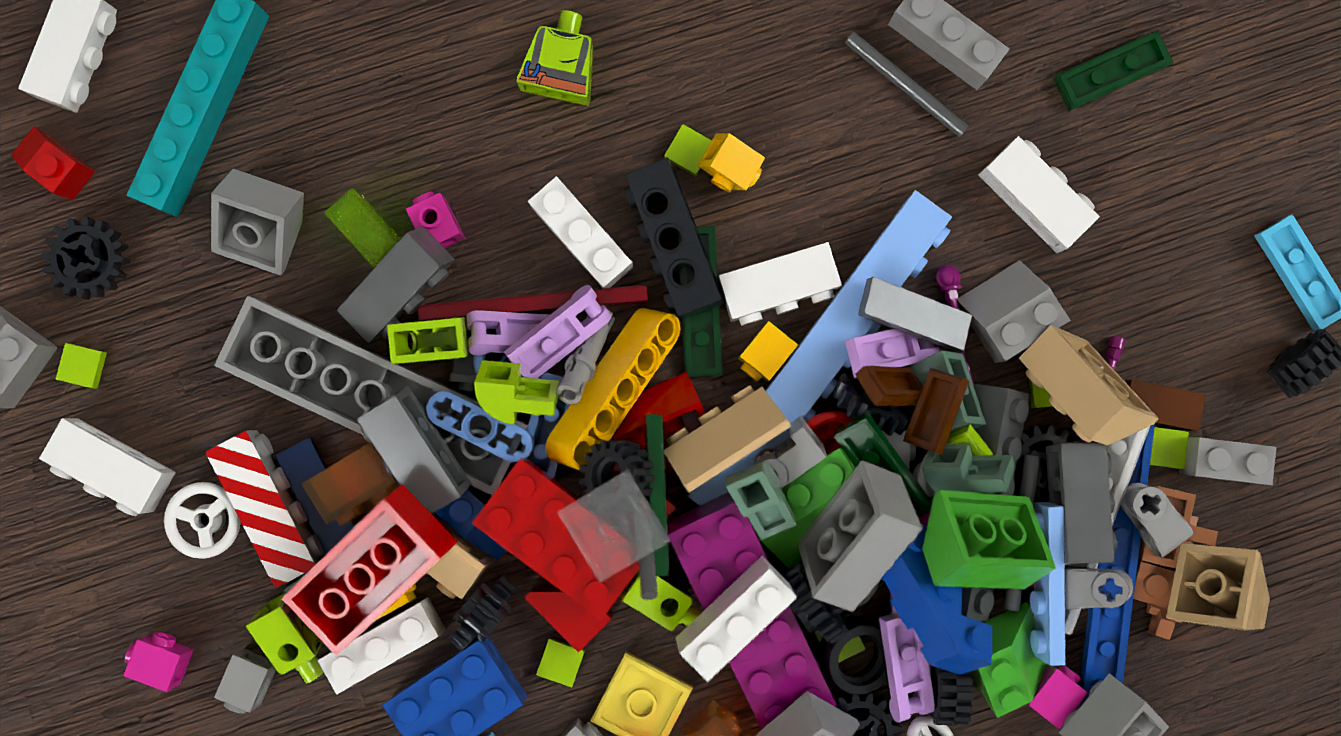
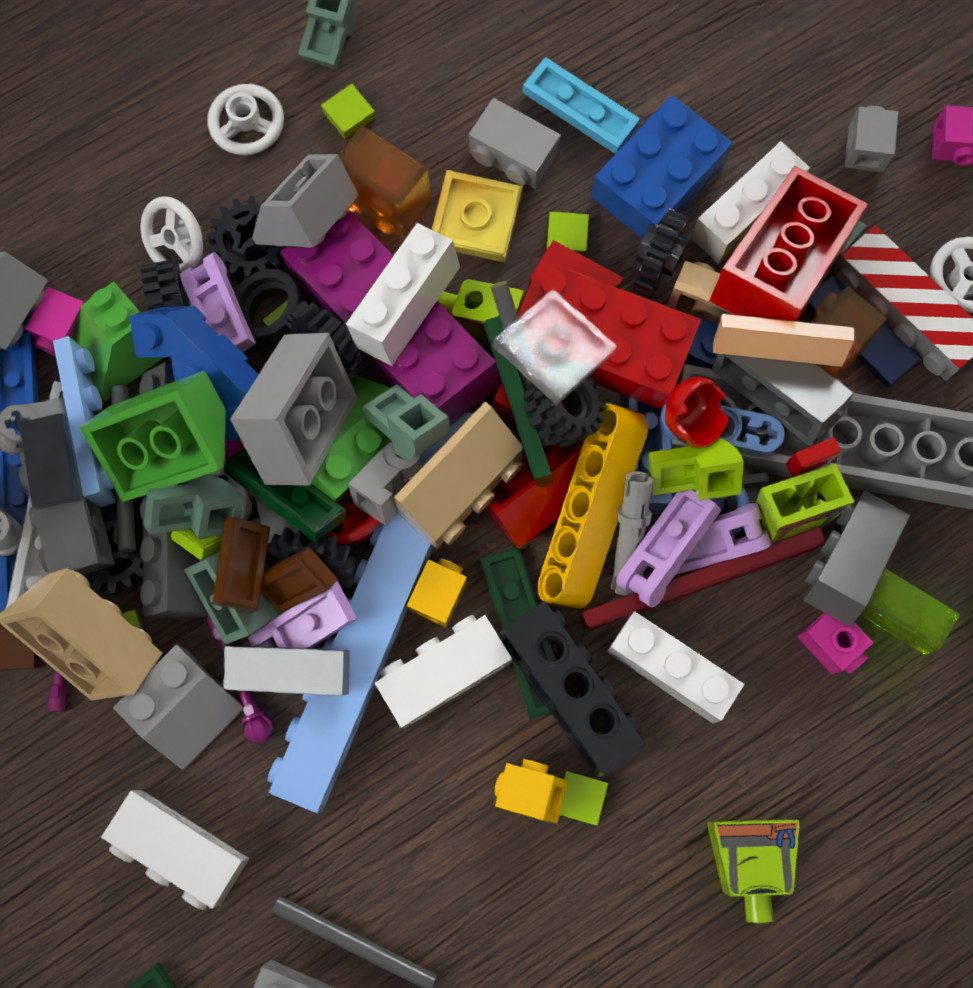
camera: 165 degrees right, 10 degrees down
lime torso [246,593,324,684] -> none
none -> black tile [19,413,81,509]
none -> red hair [665,376,729,448]
none -> light nougat tile [713,314,854,367]
none -> red tile [786,437,841,477]

